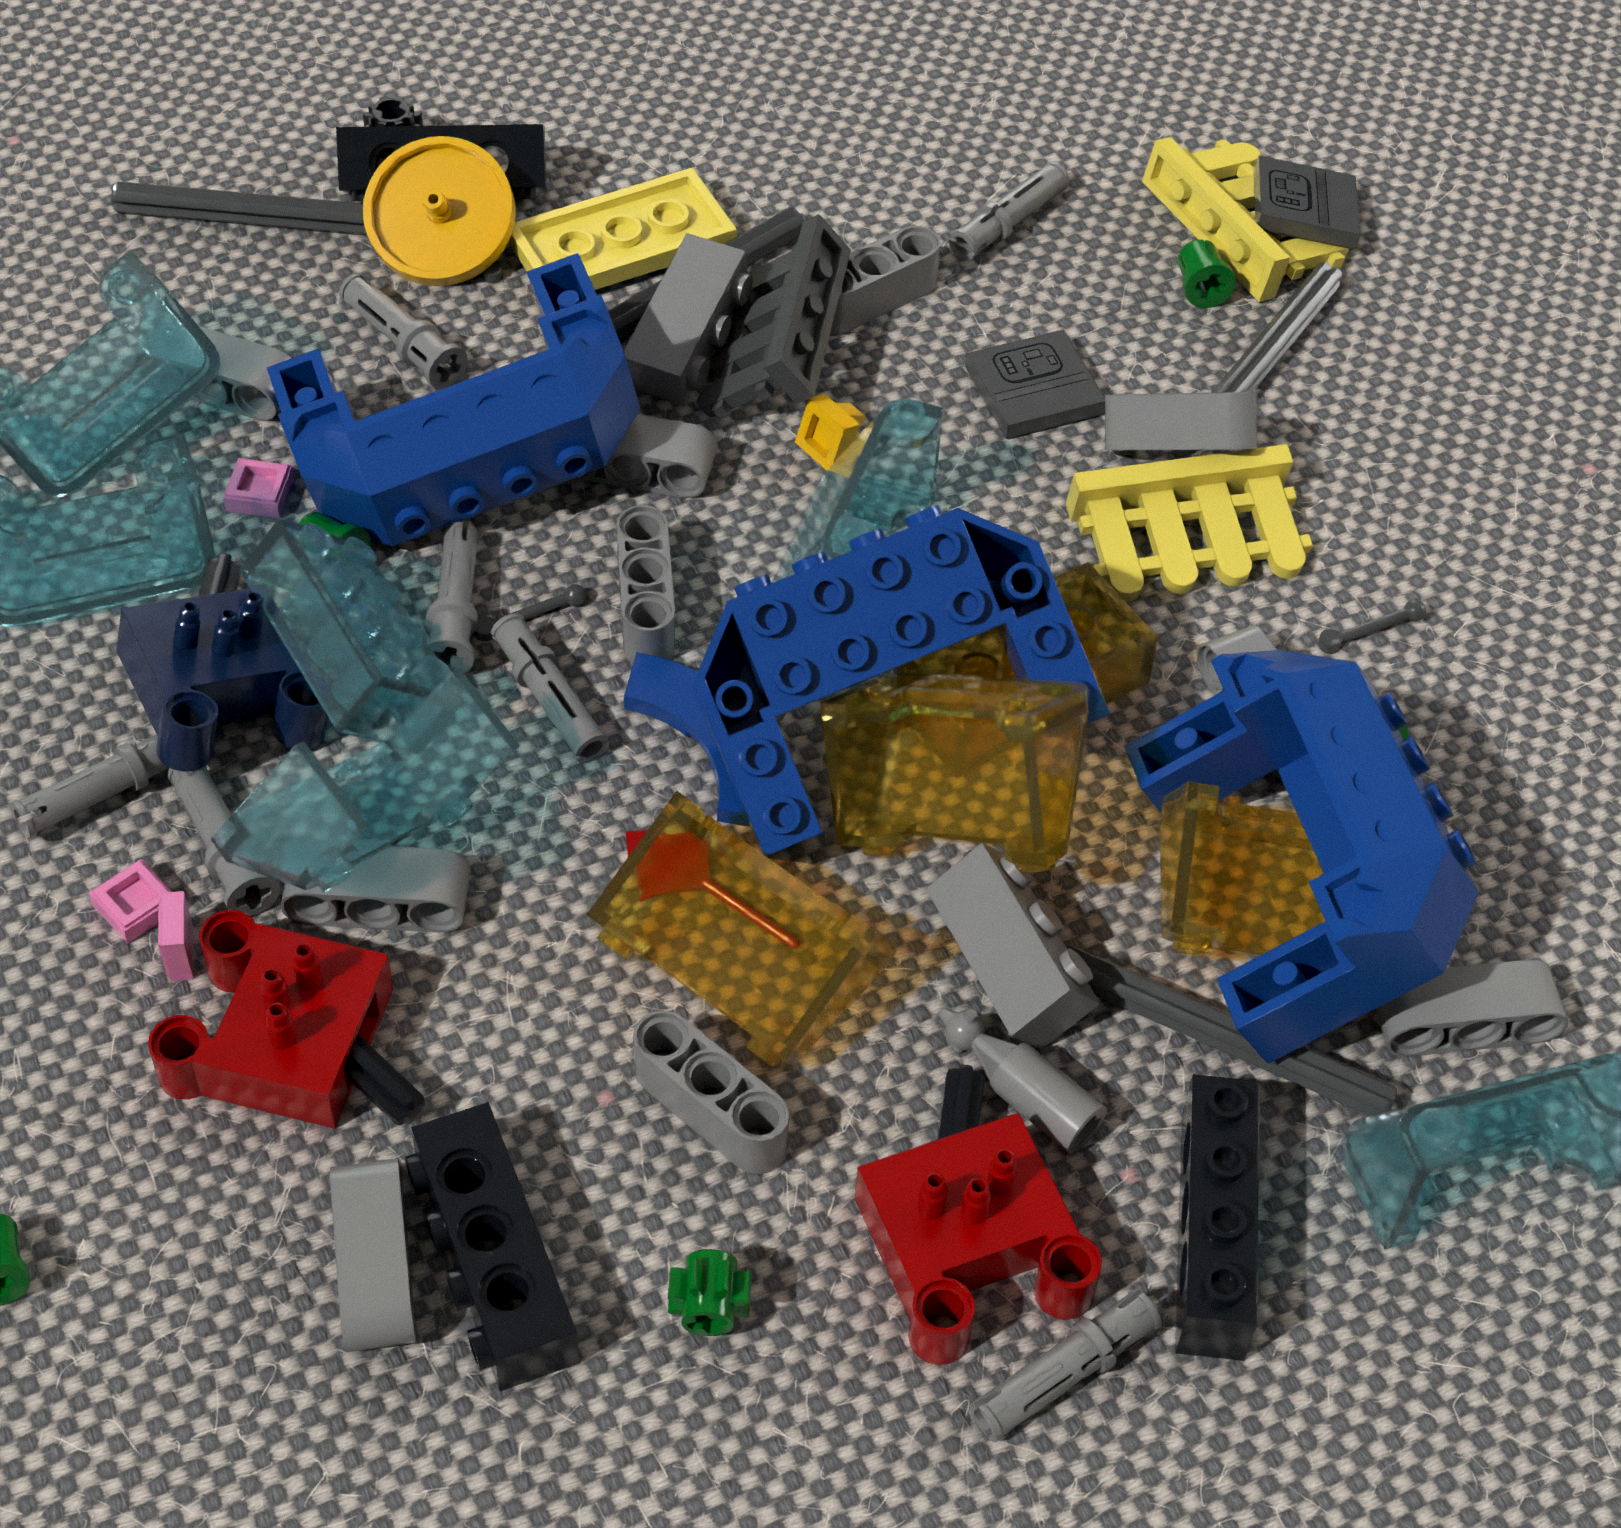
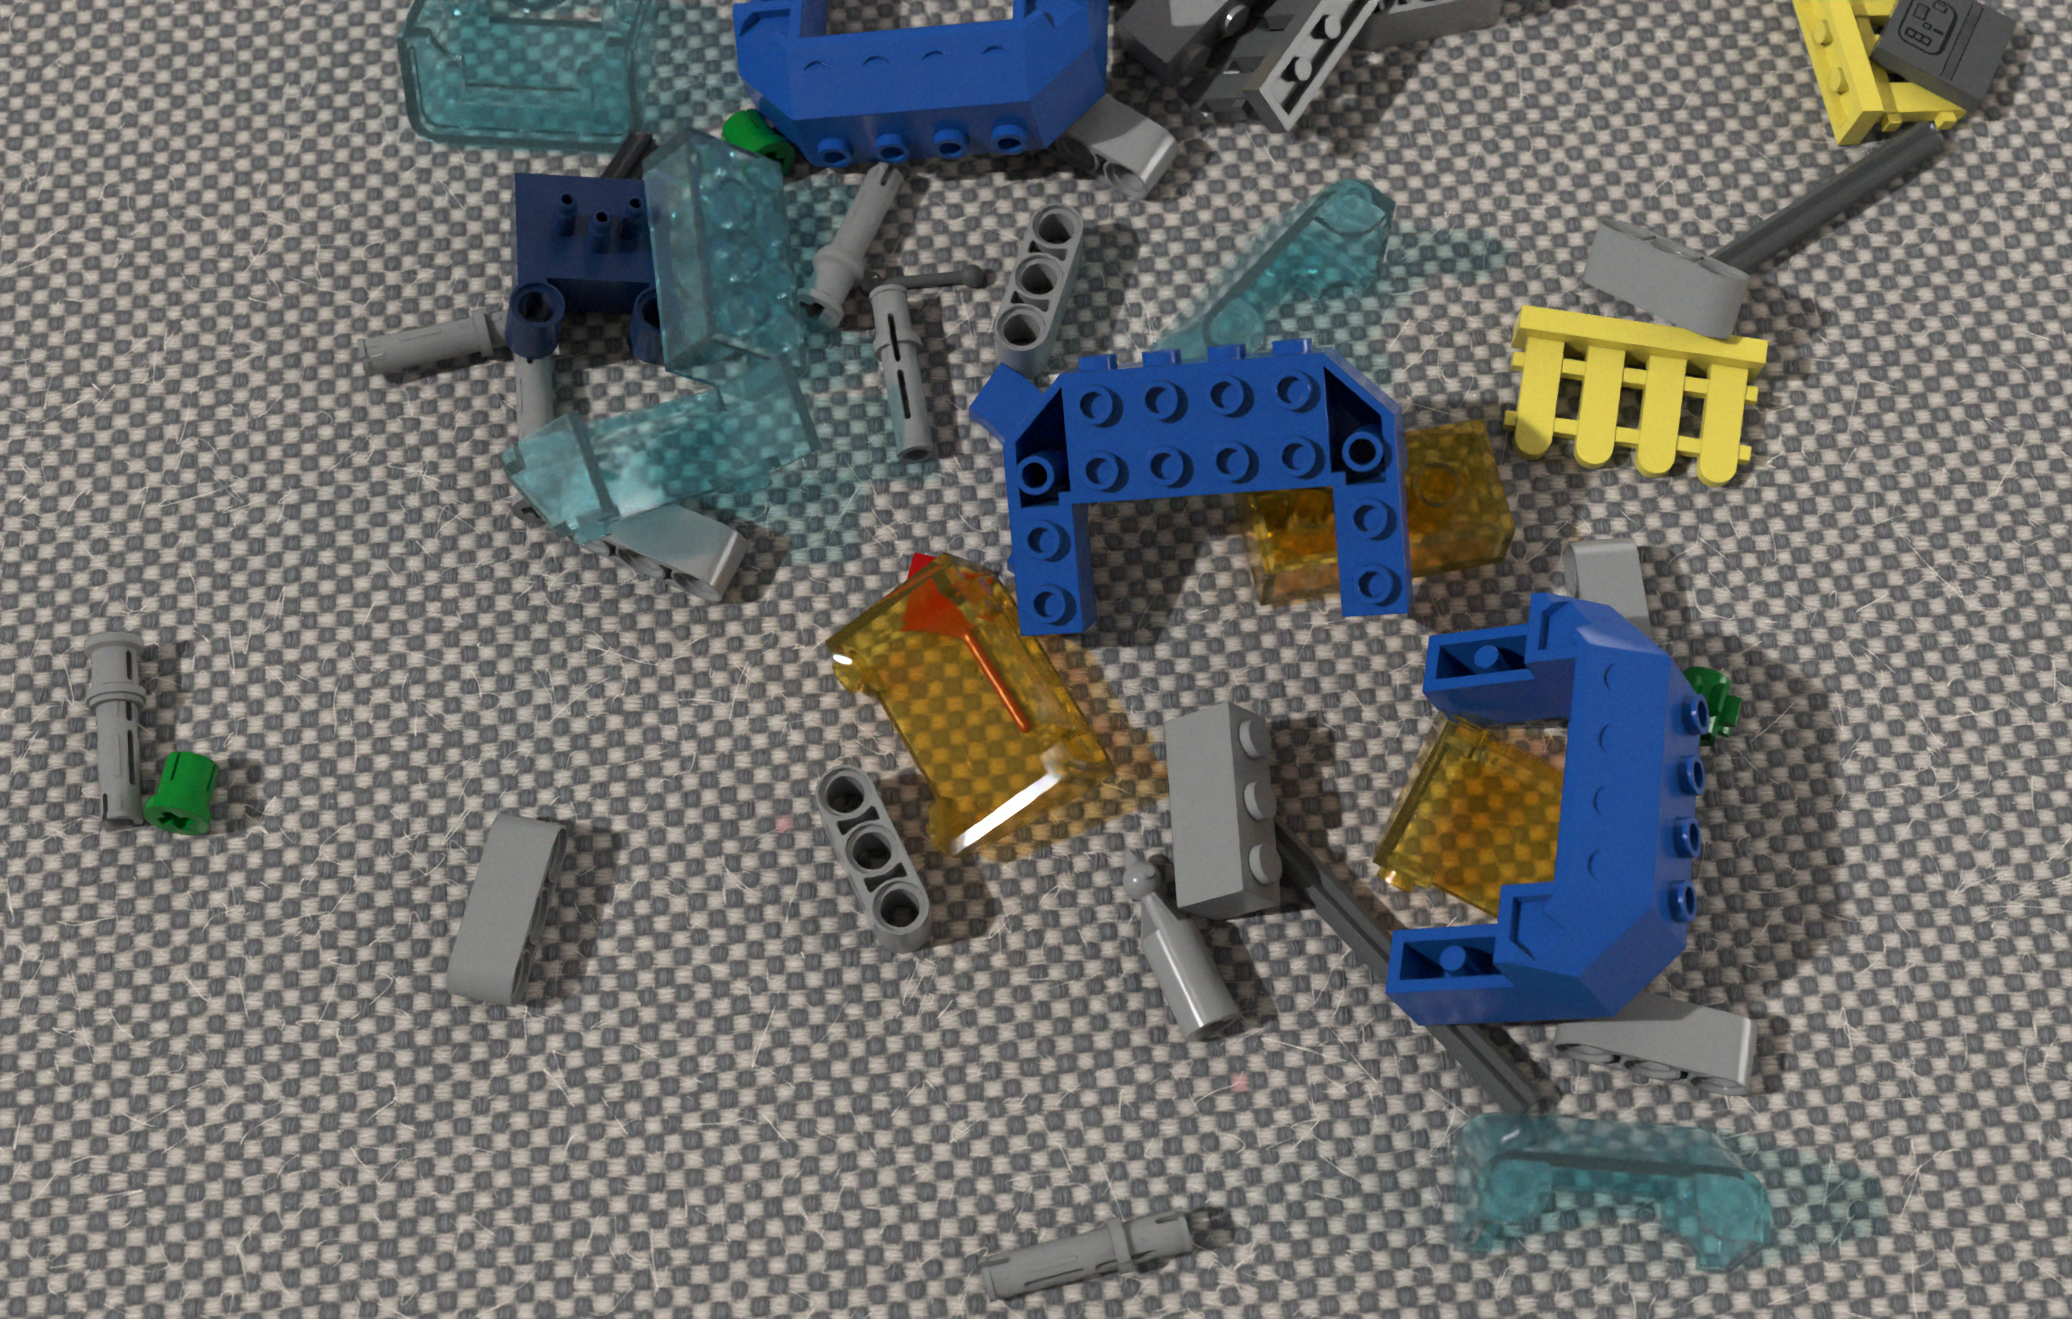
camera: 25 degrees right, 15 degrees up
bright pink tile [88,859,172,944] -> none
red piece [148,910,425,1129] -> none
bright pink tile [158,891,193,981] -> none
bright pink tile [223,458,295,519] -> none
black brick [404,1102,580,1391] -> none
green gear [668,1249,751,1336] -> none
yellow tile [795,394,866,473] -> none
clear yellow windscreen [820,673,1089,872] -> none
red piece [855,1064,1102,1365] -> none
dark grey tile [965,330,1105,439] -> none
black brick [1175,1074,1259,1361] -> none
green bush [1177,239,1236,308] -> none
dark grey hinge [1318,599,1426,654] -> none

